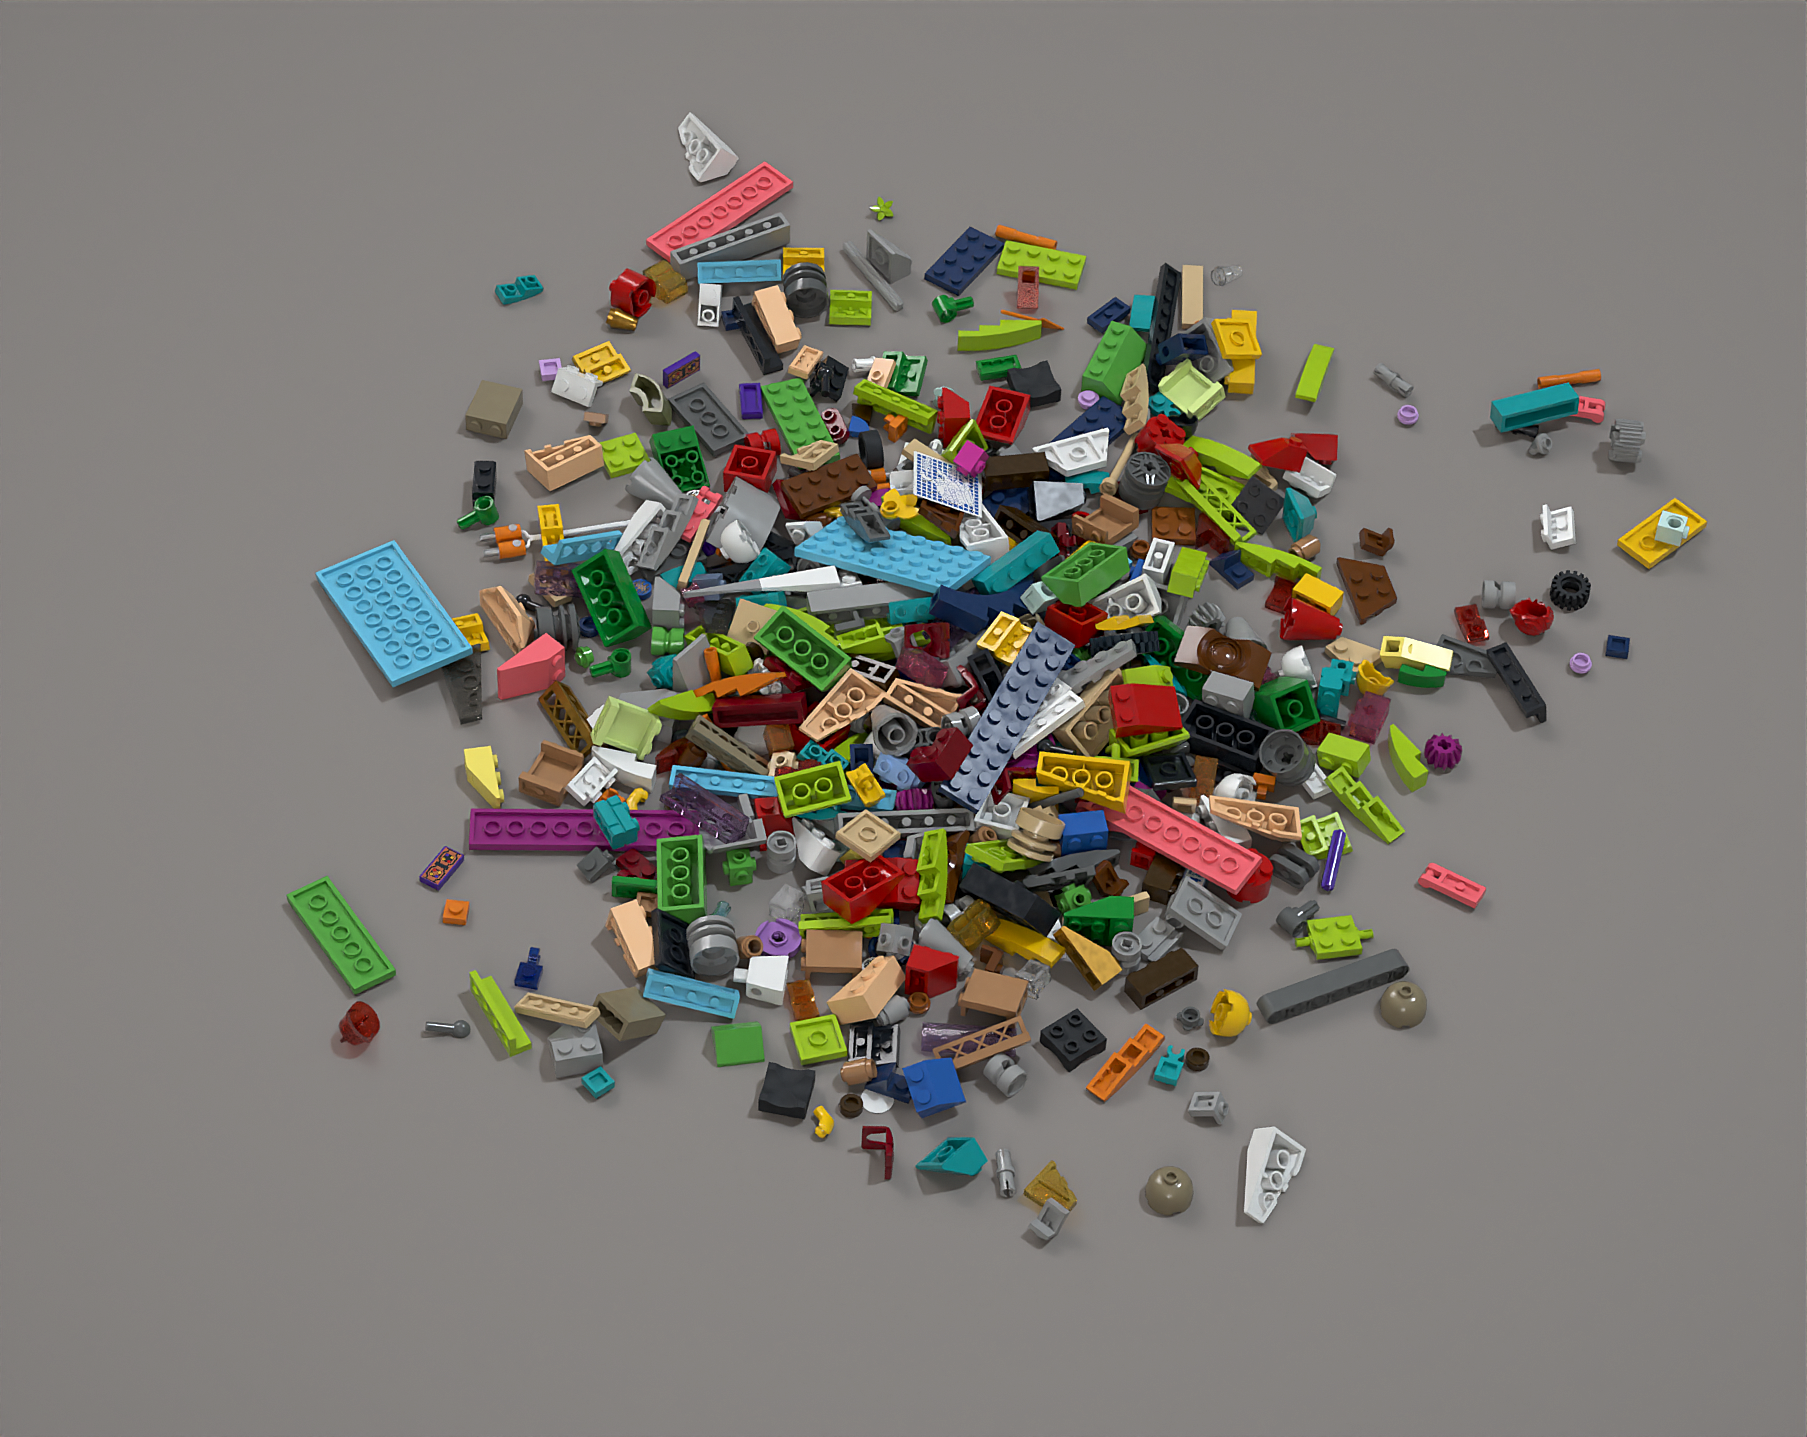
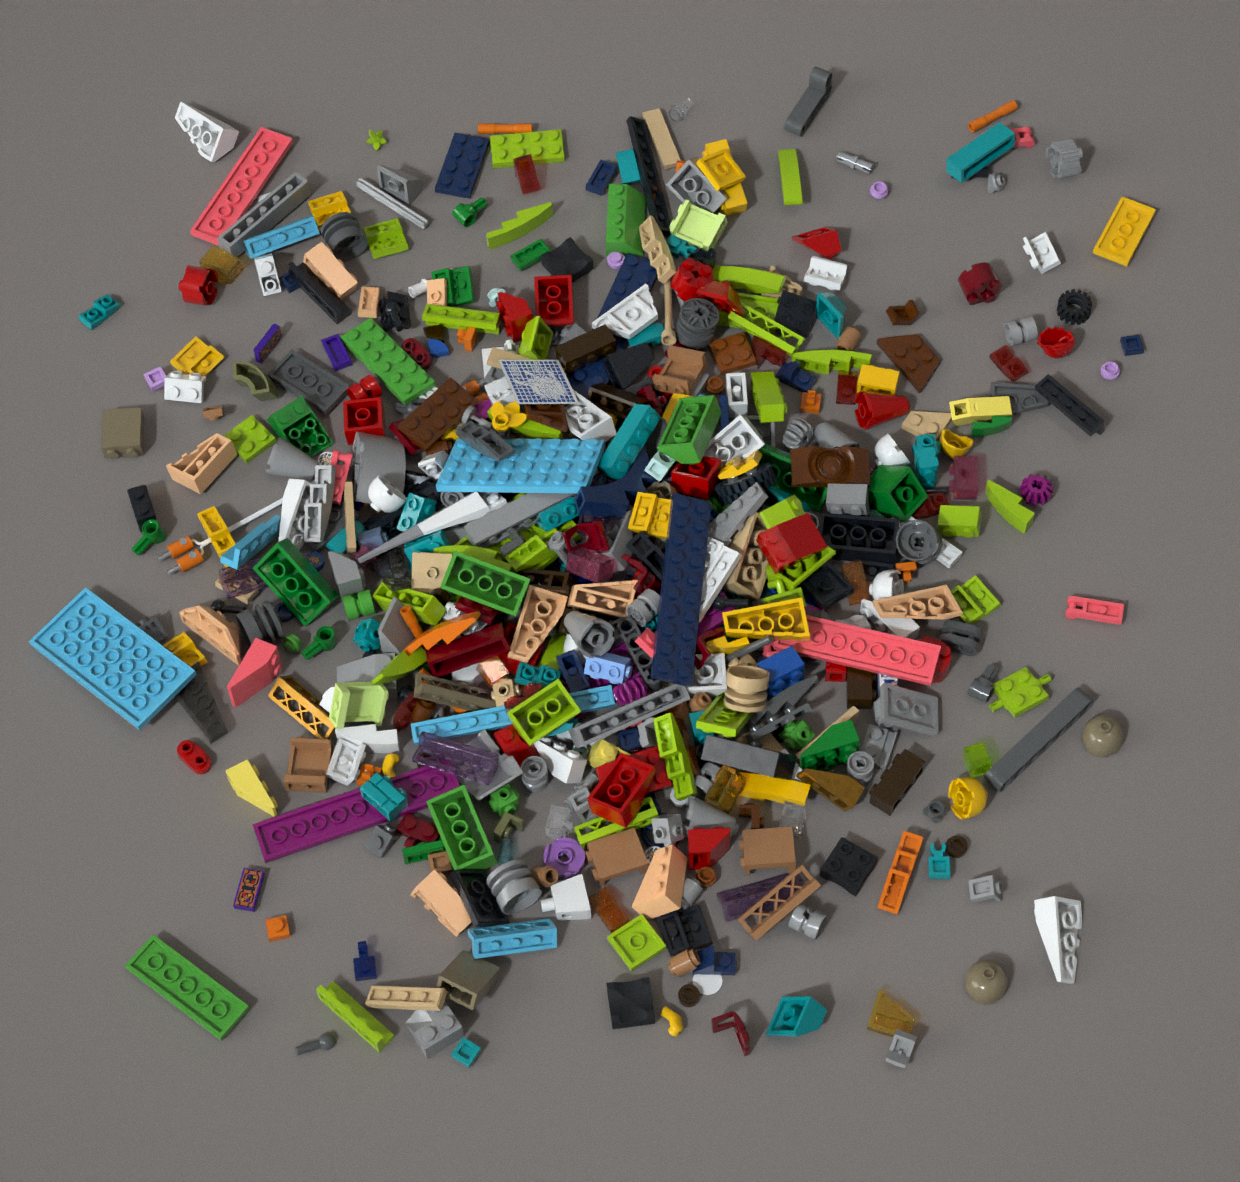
camera: 15 degrees left, 10 degrees up
clear red piece [339,1001,380,1046] -> none
pearl gold cone [606,308,639,331] -> none
bright green slope [711,1021,765,1067] -> none
tan wing [780,440,839,471] -> none
tan plate [835,809,901,862] -> none
yellow hips [845,763,886,808] -> none
black tyre [858,430,884,470] -> none
blue slope [902,1057,966,1118] -> none
dark red brick [906,727,973,782] -> none
dark pink brick [953,440,989,478] -> none
light grey pin [995,1149,1016,1197] -> none
orange piece [1000,310,1064,330] -> none
reddish brown bracket [1092,860,1129,897] -> none
dark blue torso [1156,333,1209,365] -> none
tan slope [1171,797,1197,813] -> none
red slope [1248,437,1308,473] -> none
dark purple axle [1321,829,1346,891] -> none
lime slope [1323,766,1405,844] -> none
light aqua brick [1654,510,1690,547] -> none
none -> dark grey bracket [138,616,168,642]
none -> red plate [177,740,212,774]
none -> olive bracket [494,812,524,844]
none -> dark grey beam [784,66,833,137]
none -> orange tile [800,390,821,414]
none -> dark red brick [958,262,1002,305]
none -> clear neon green panel [962,742,992,777]

